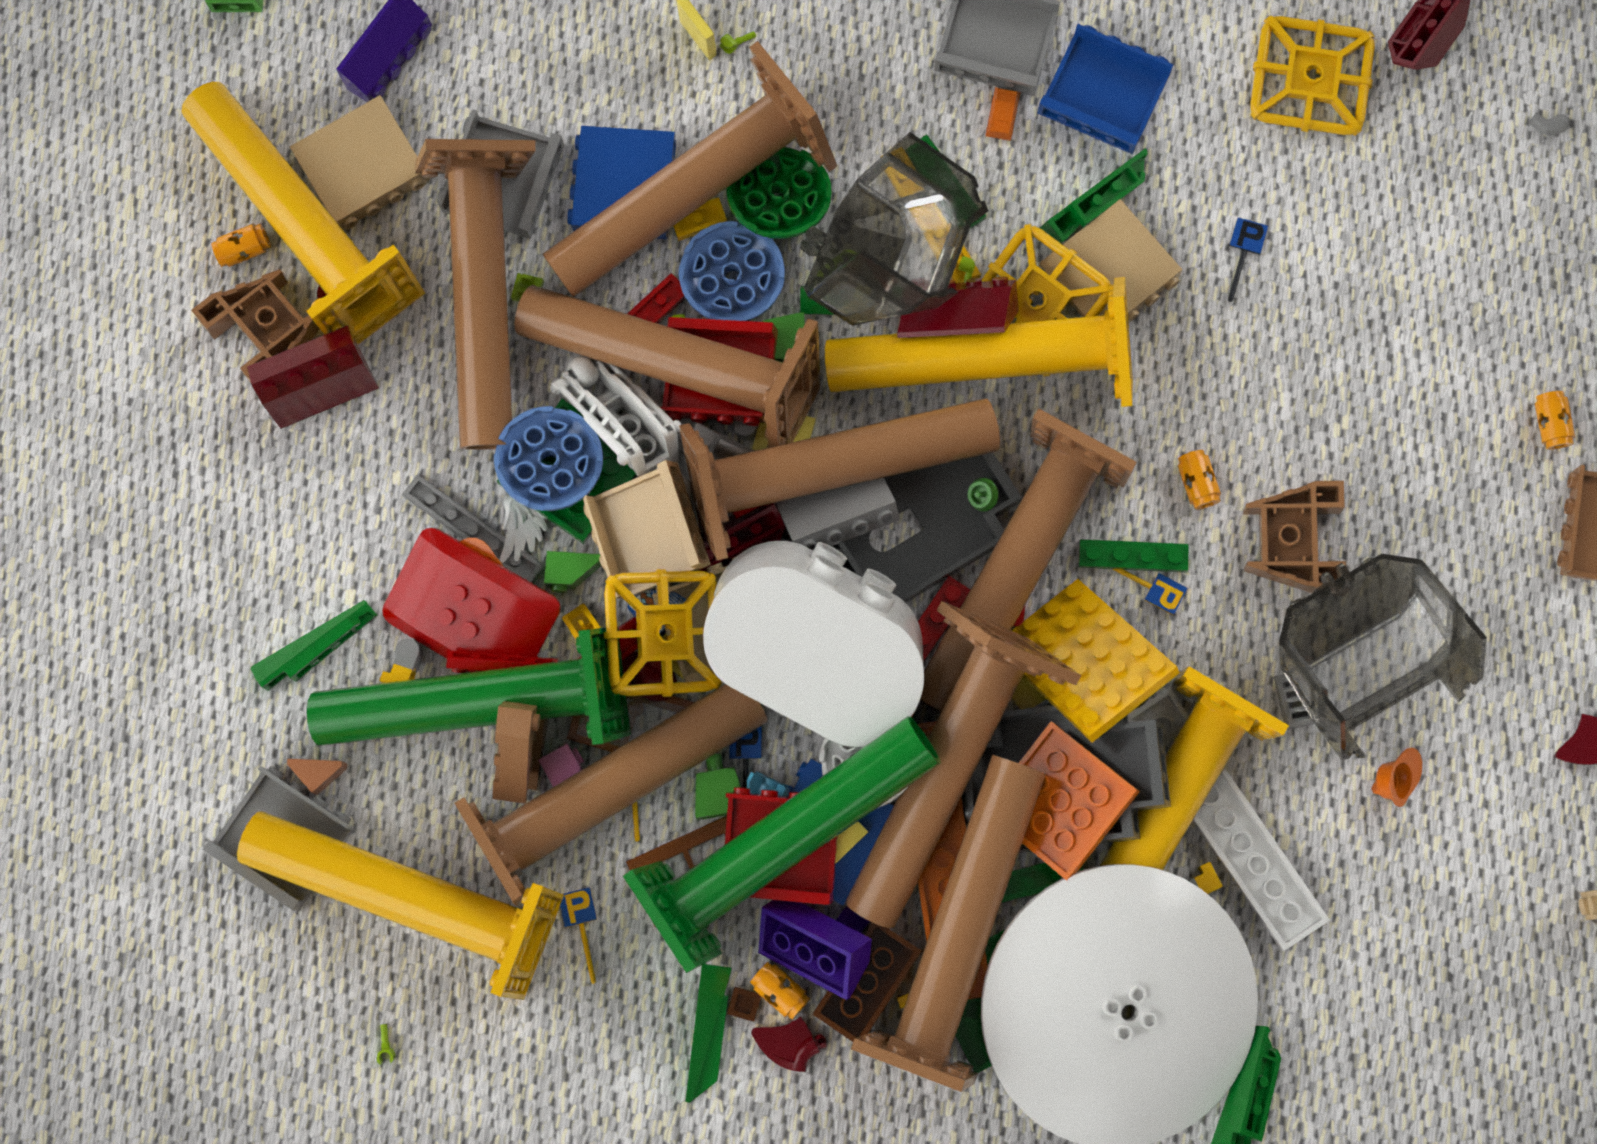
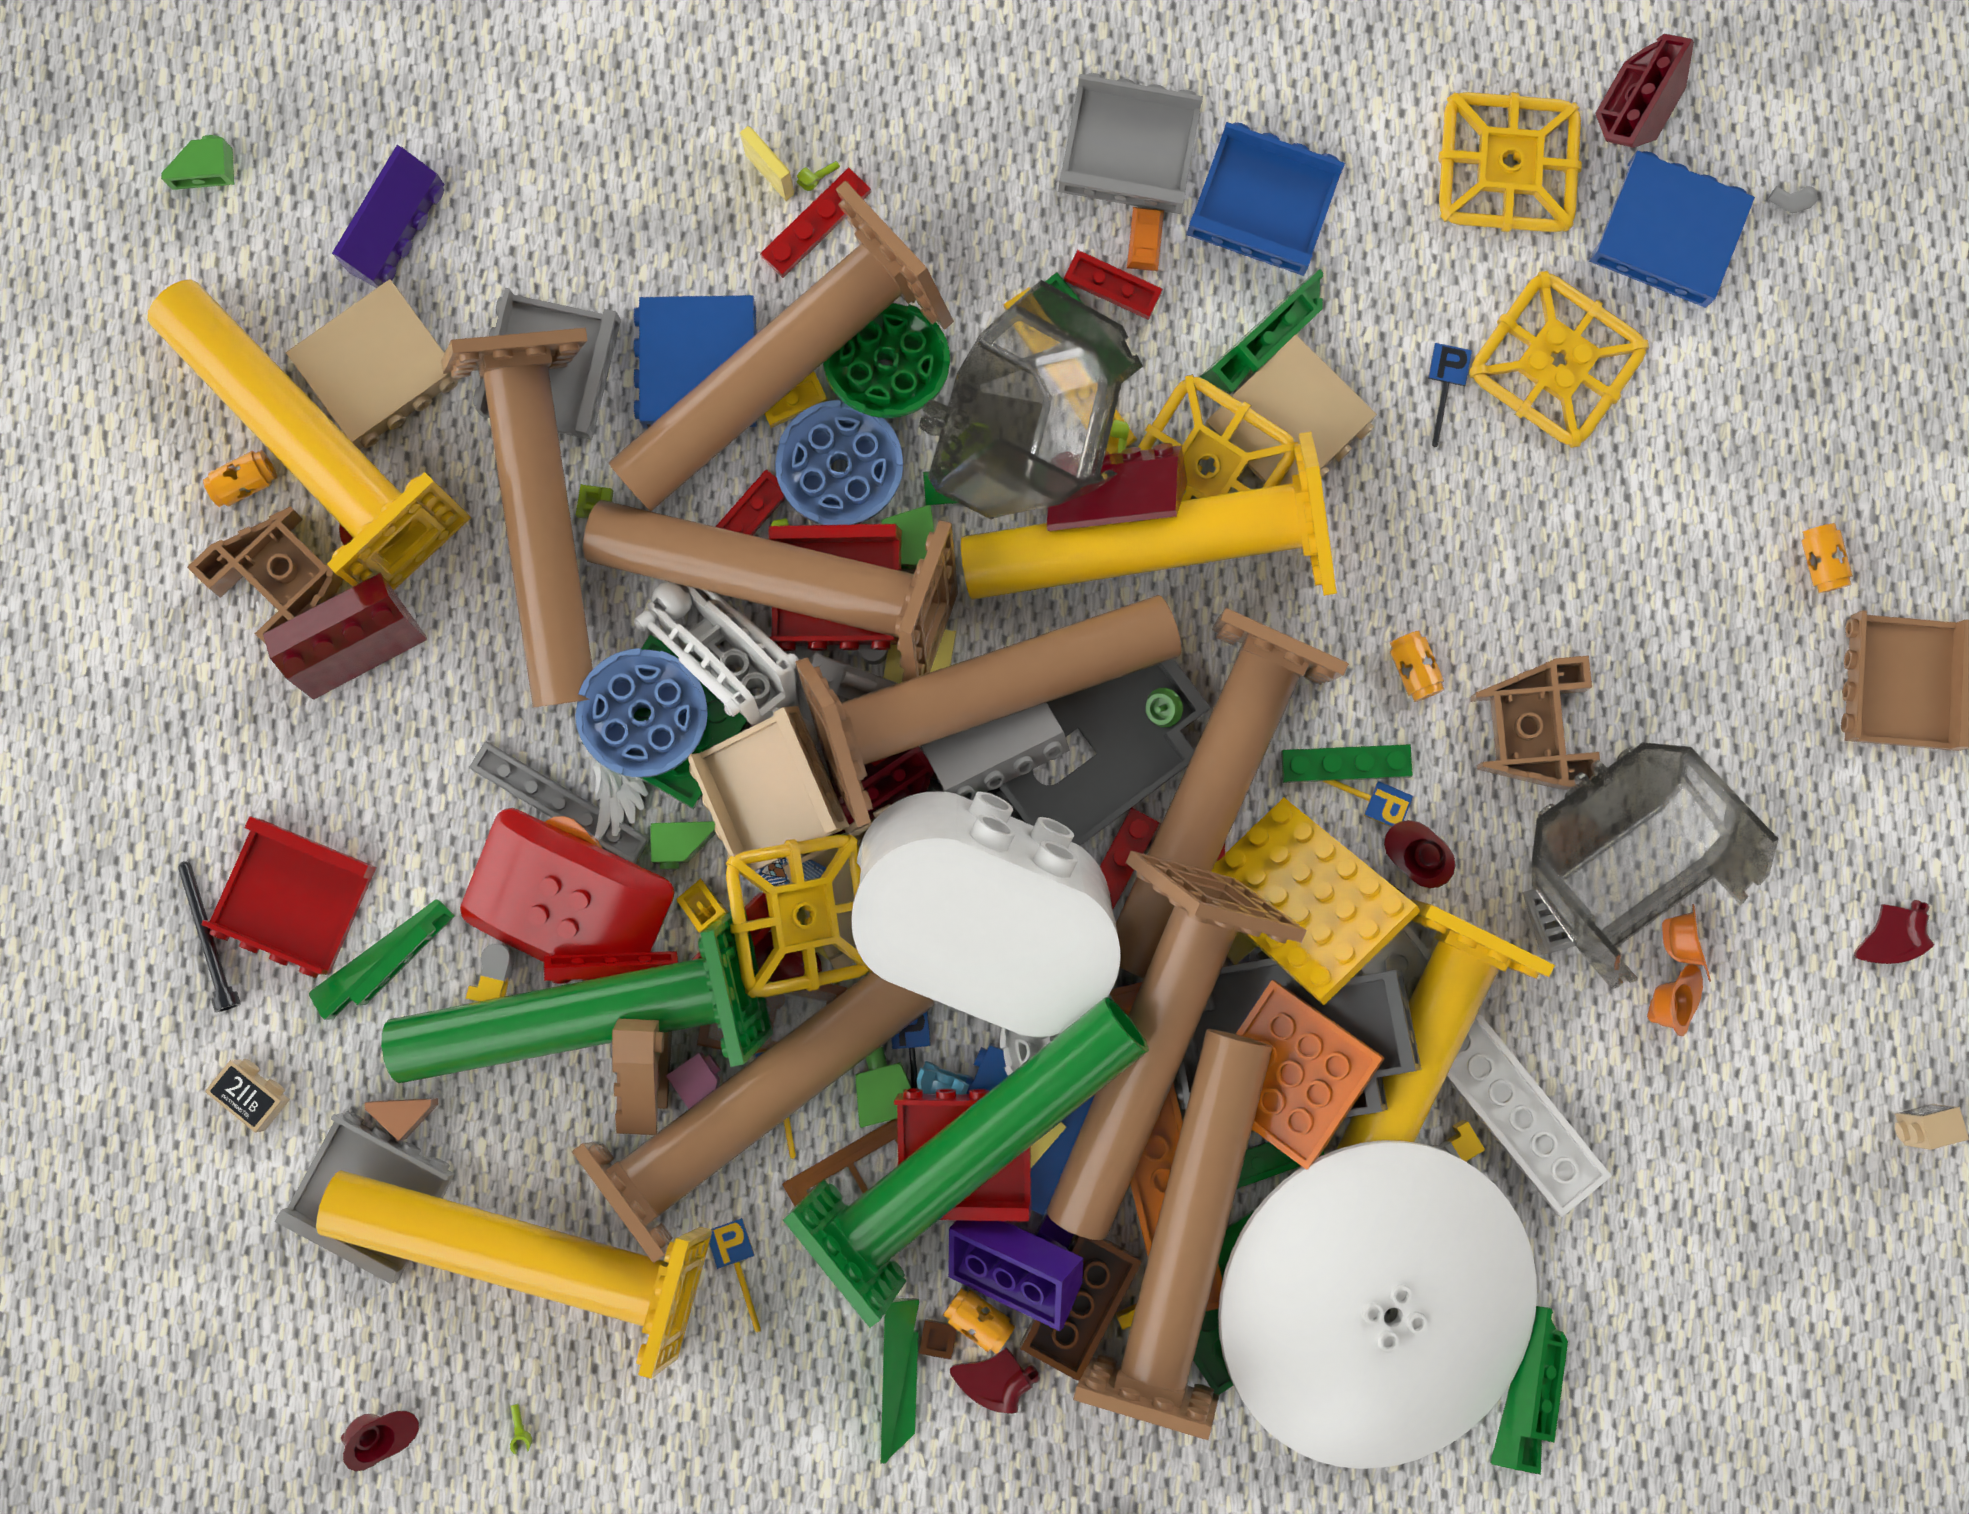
camera: 15 degrees left, 5 degrees up
none -> black piece [178,861,241,1013]
none -> red panel [201,816,377,978]
none -> brick [205,1059,290,1133]
none -> dark red piece [341,1411,419,1472]
none -> red plate [760,167,871,278]
none -> red plate [1064,250,1163,320]
none -> dark red piece [1384,820,1456,889]
none -> yellow plate [1469,271,1649,448]
none -> blue panel [1589,150,1755,308]
none -> orange piece [1662,904,1711,982]

